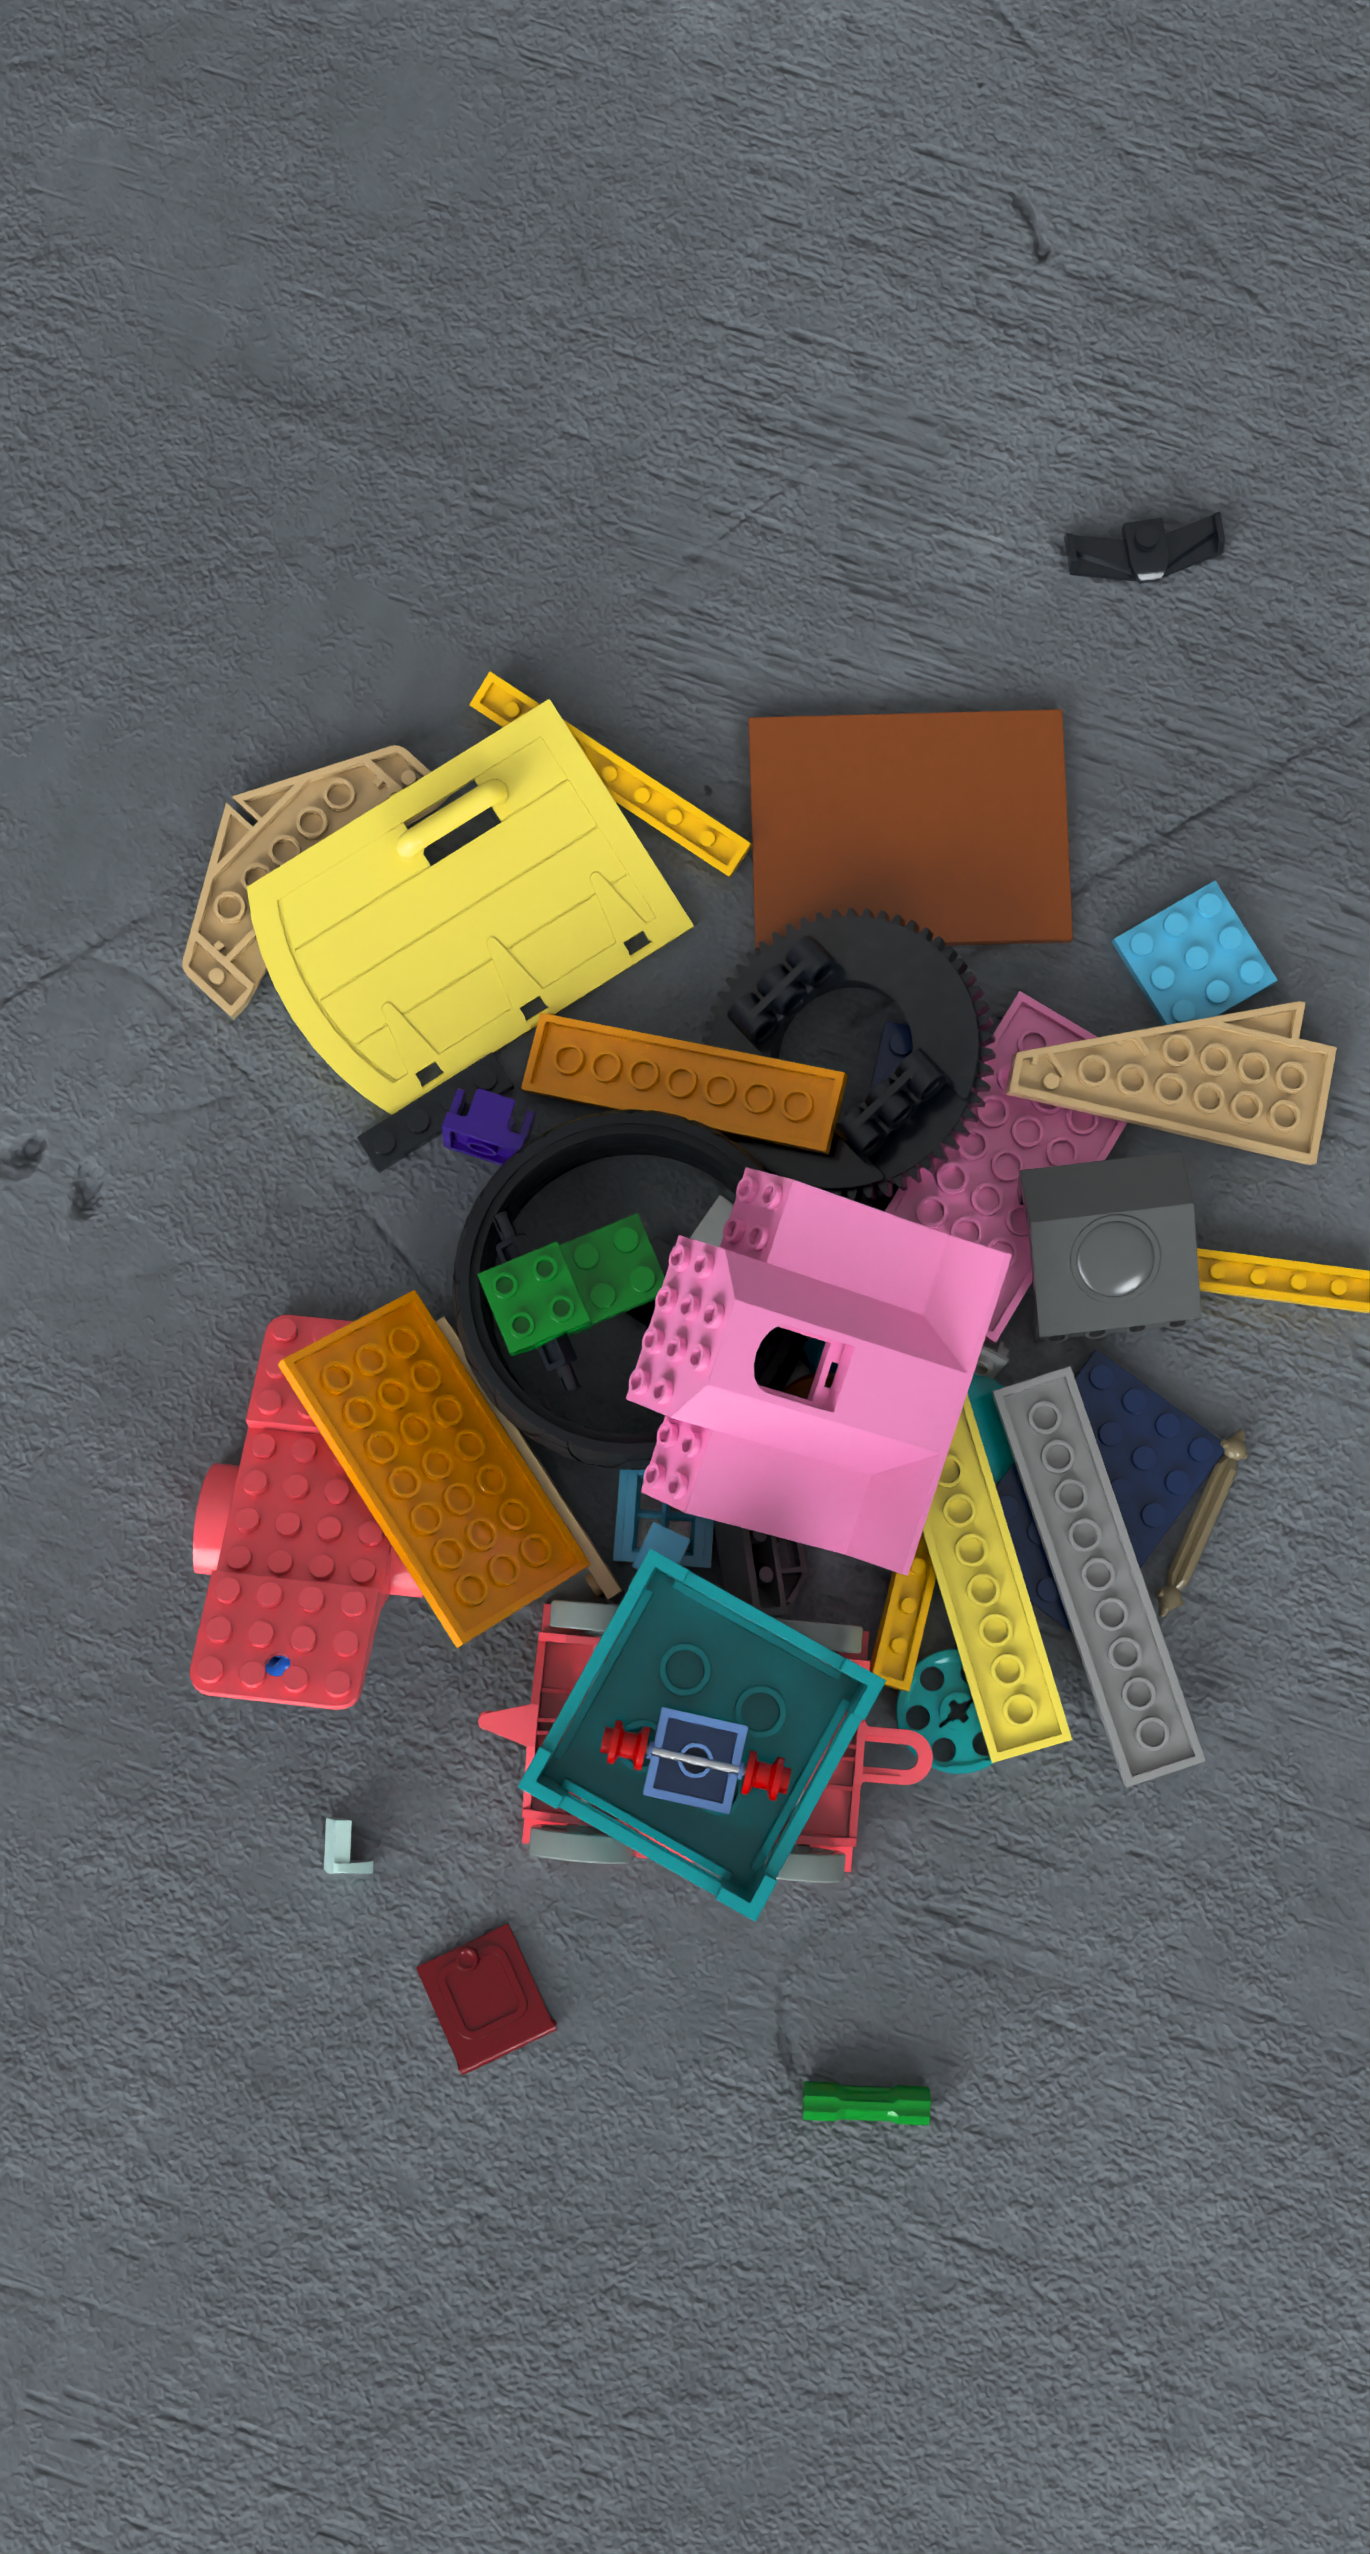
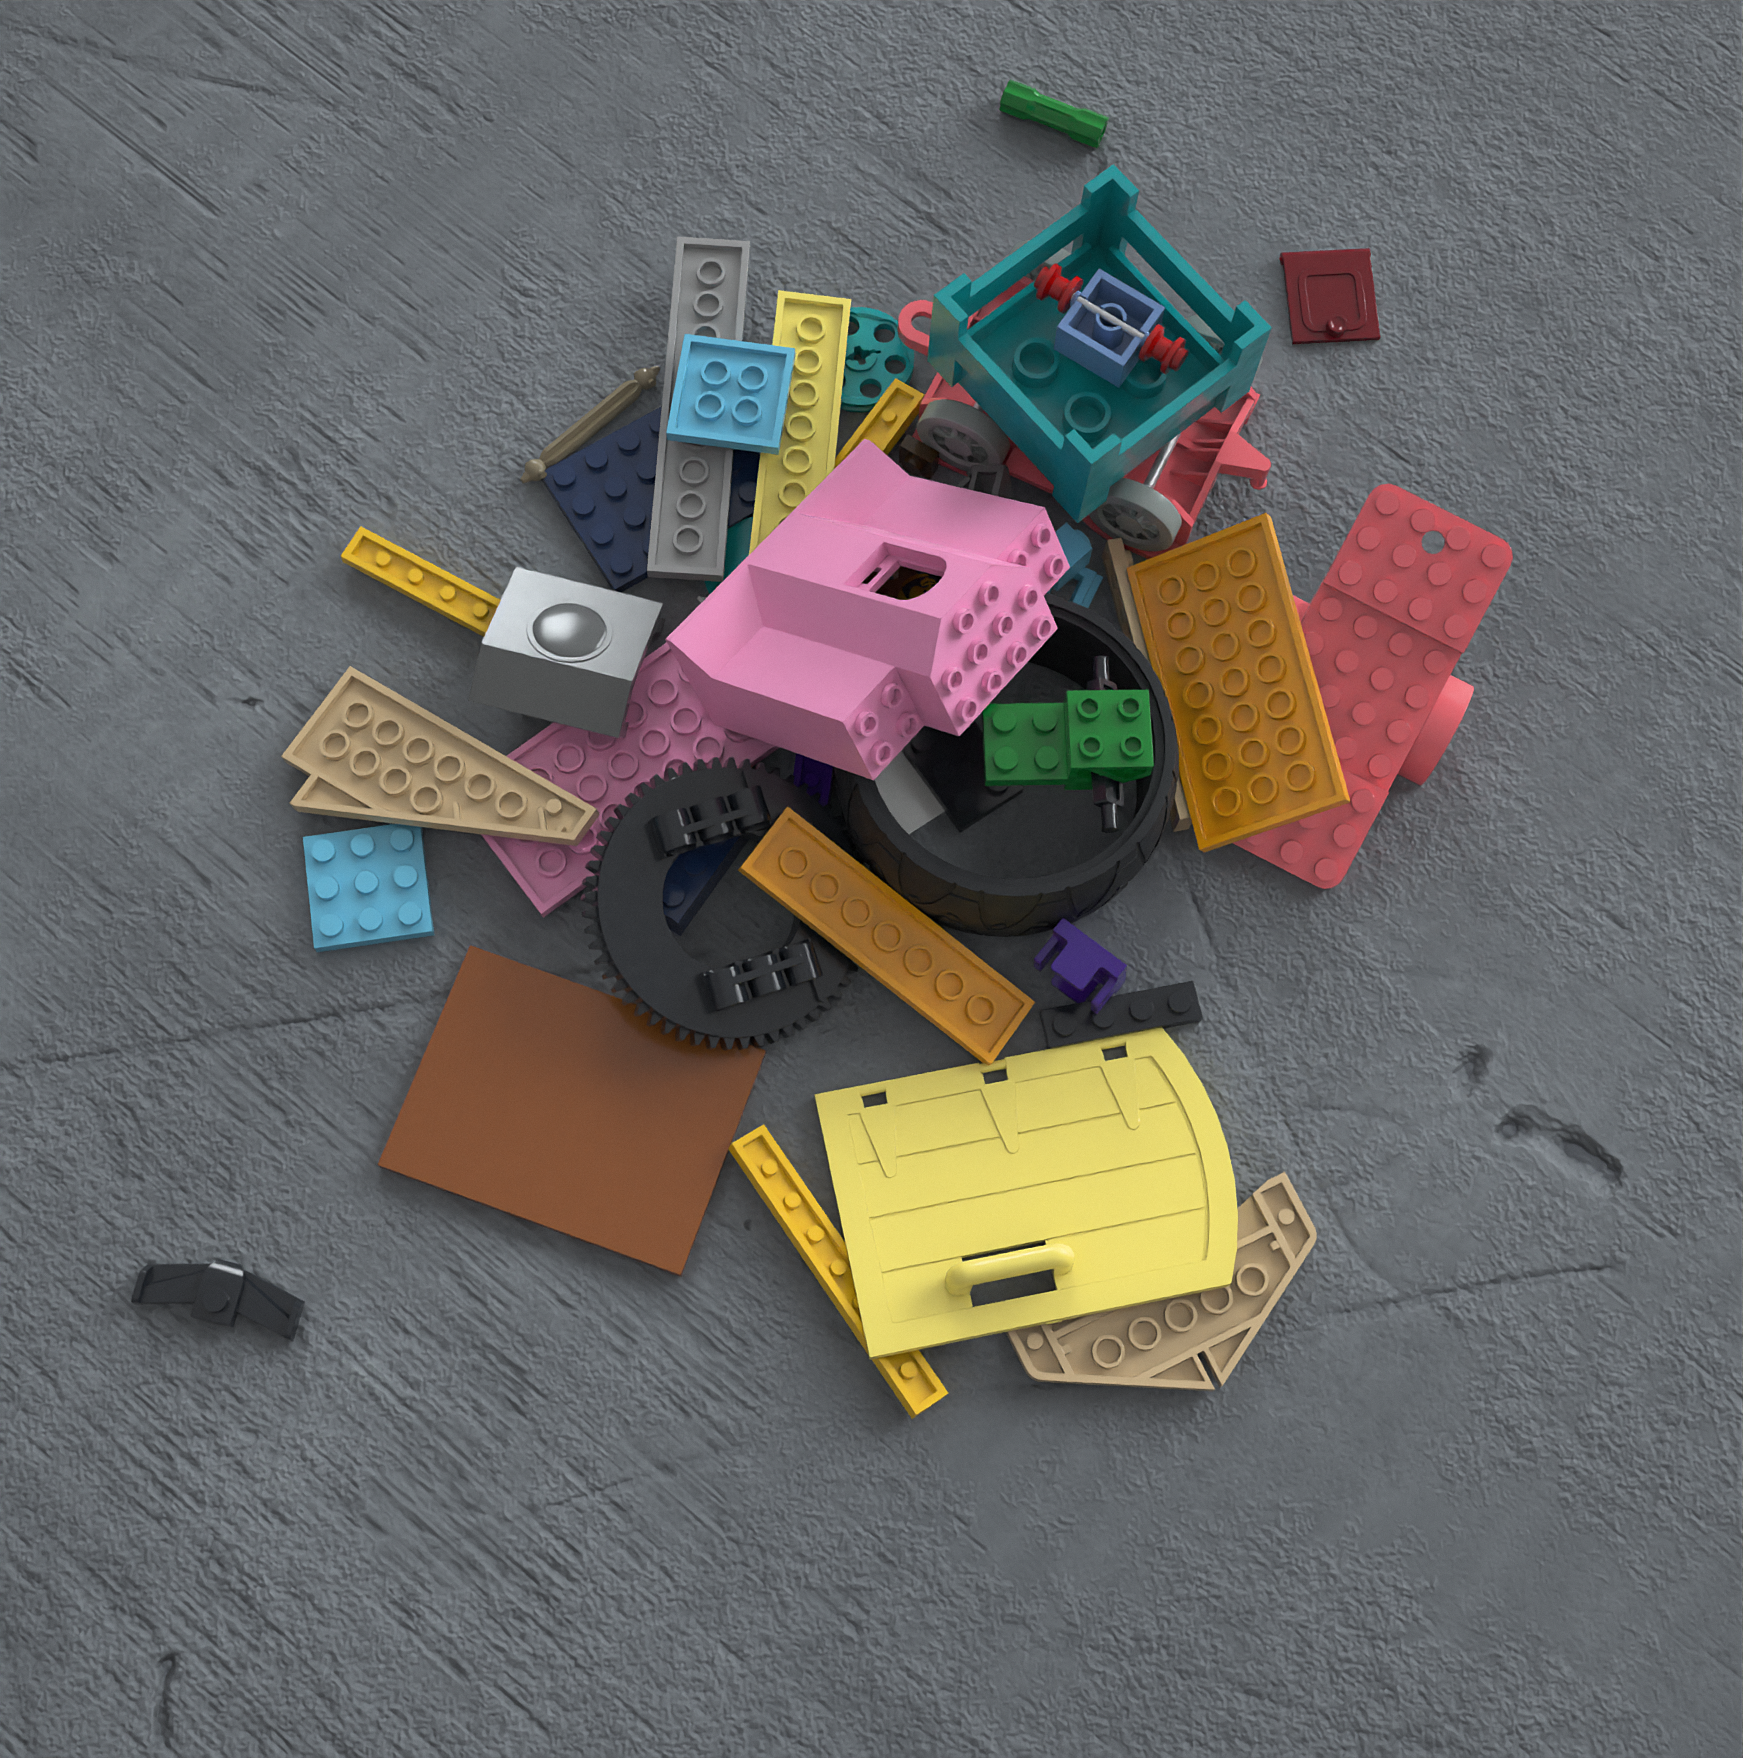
camera: 165 degrees left, 10 degrees down
light aqua tile [324,1817,374,1874] -> none
none -> medium azure plate [666,334,795,455]
none -> dark brown plate [899,434,939,480]

